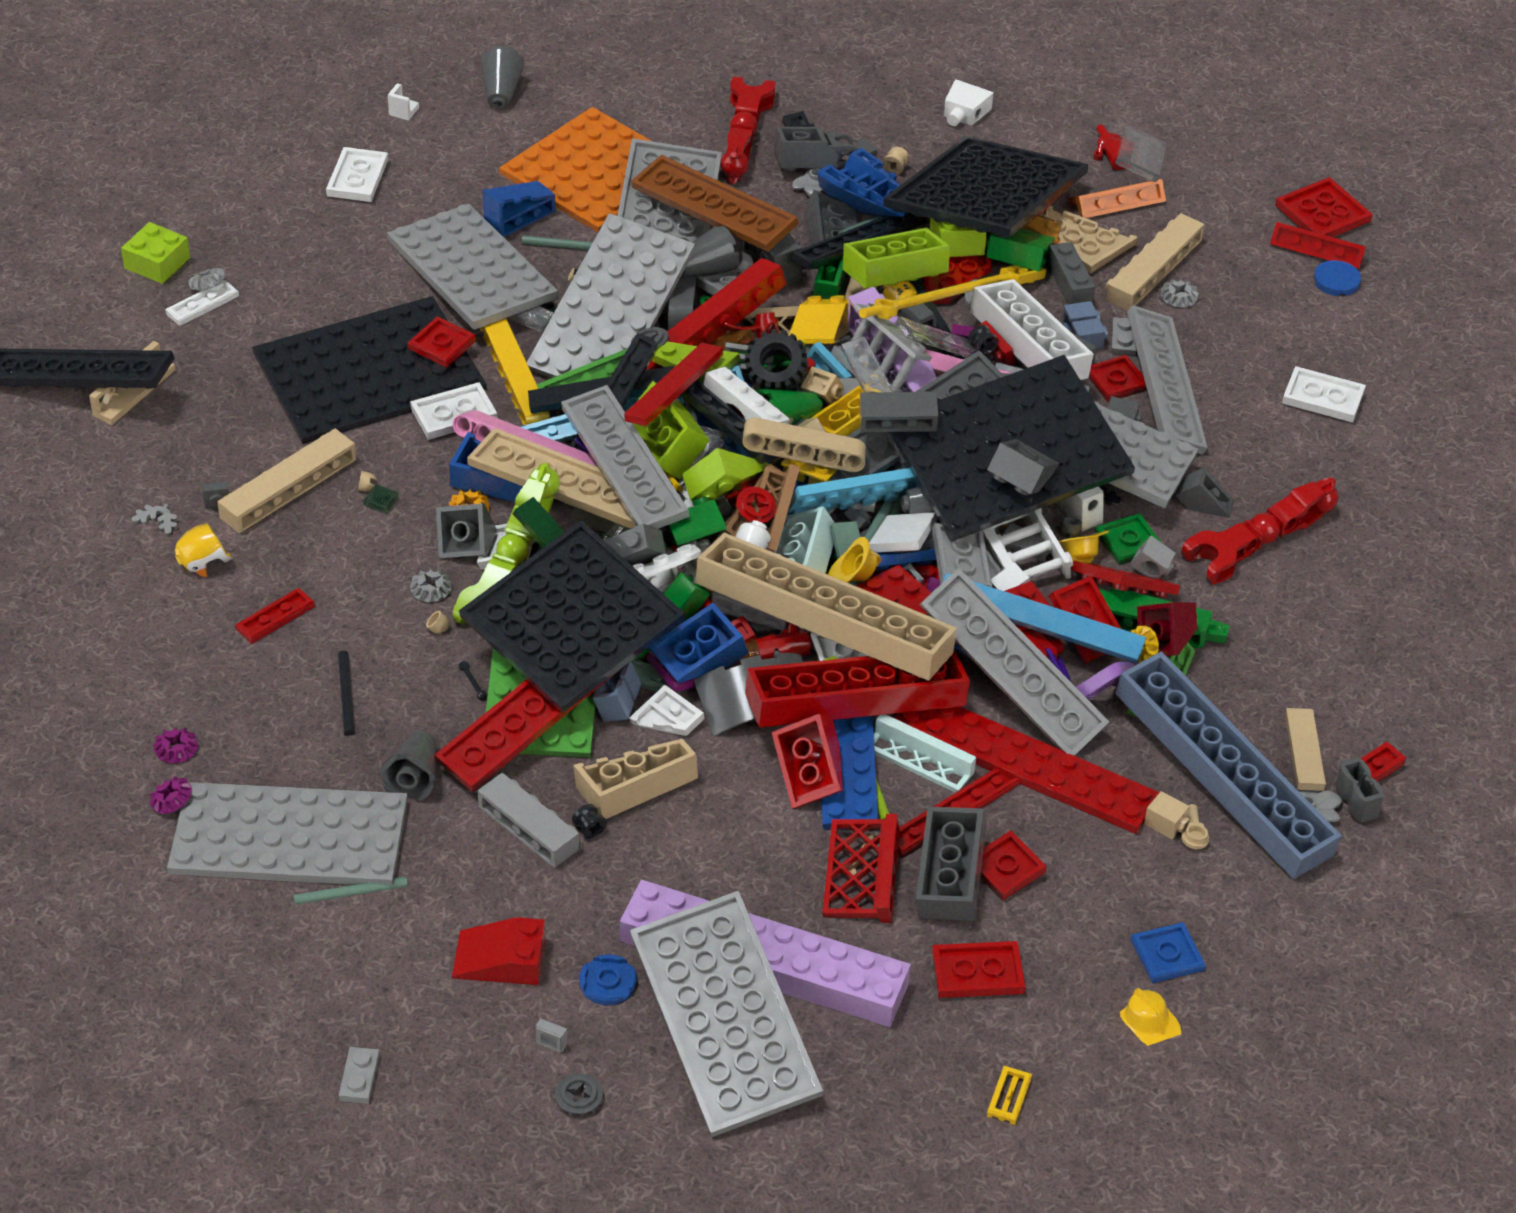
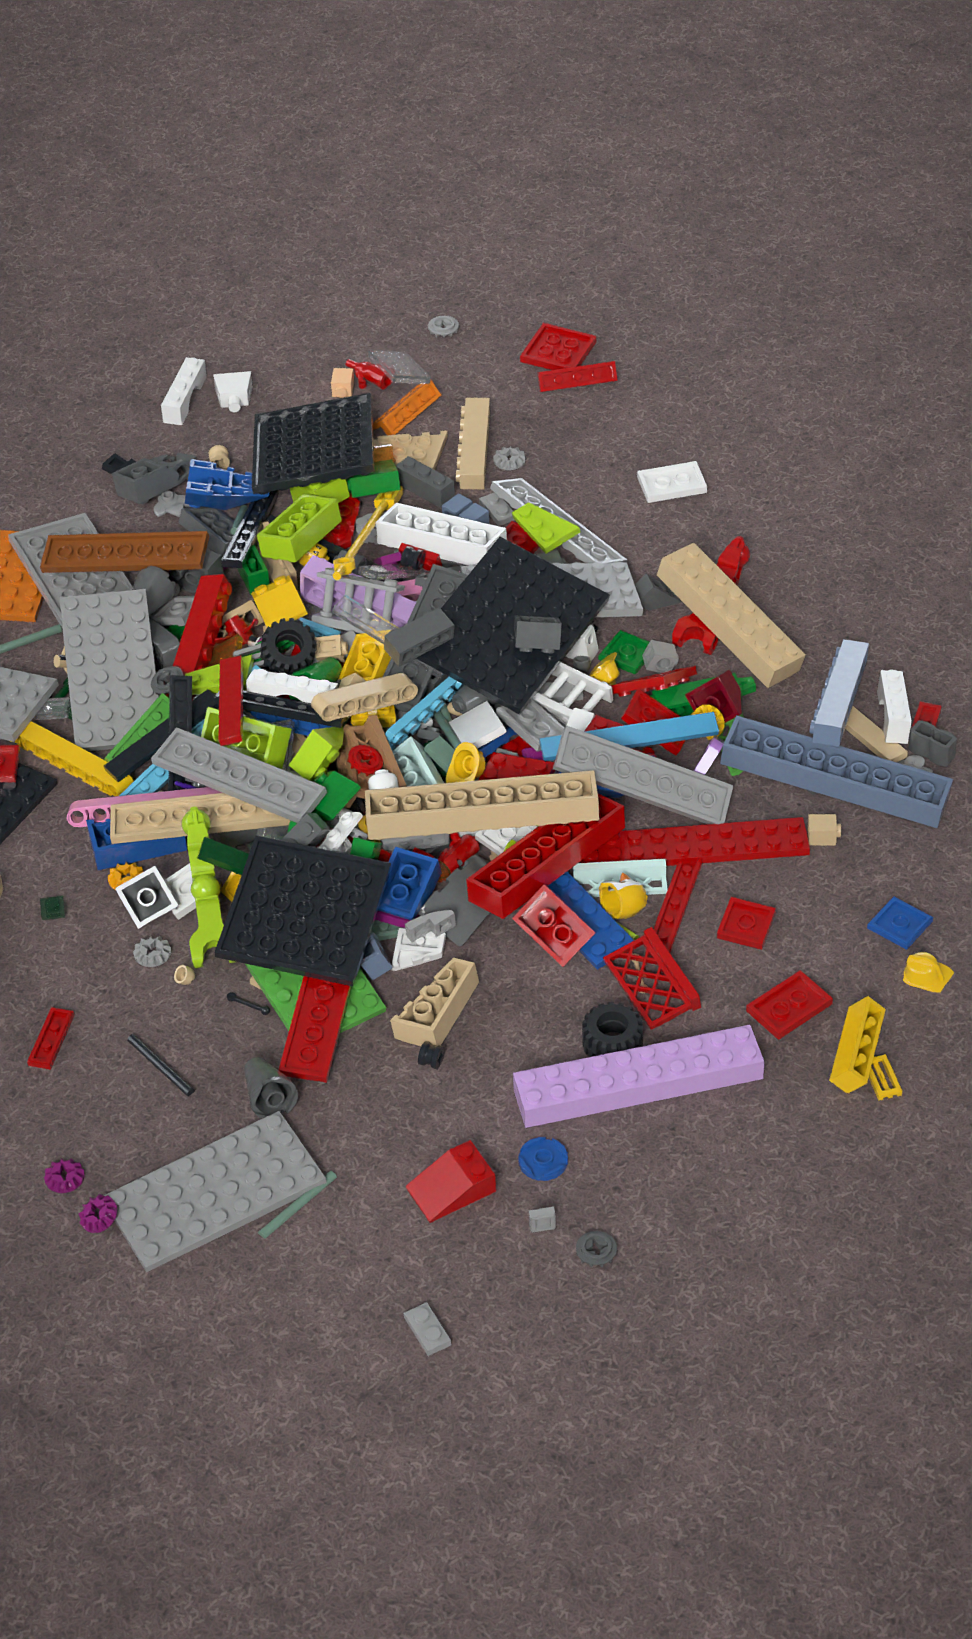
camera: 30 degrees left, 0 degrees up
tan hinge [358,471,377,492] -> none
white plate [410,382,497,440] -> none
light grey brick [478,773,579,868] -> none
light grey plate [630,891,824,1138] -> none
red piece [720,76,776,184] -> none
dark grey brick [916,807,986,921] -> none
tan plate [1181,804,1209,849] -> none
blue tile [1314,260,1361,296] -> none
none -> white arch [161,357,207,425]
none -> light nougat brick [331,368,354,398]
none -> light grey slope [405,910,456,942]
none -> light grey gear [428,316,459,337]
none -> lime wing [512,502,580,554]
none -> black tyre [582,1002,643,1057]
none -> yellow piece [599,873,648,919]
none -> tan brick [657,543,806,688]
none -> brick [810,639,869,747]
none -> yellow brick [829,996,886,1093]
none -> white arch [877,670,911,744]

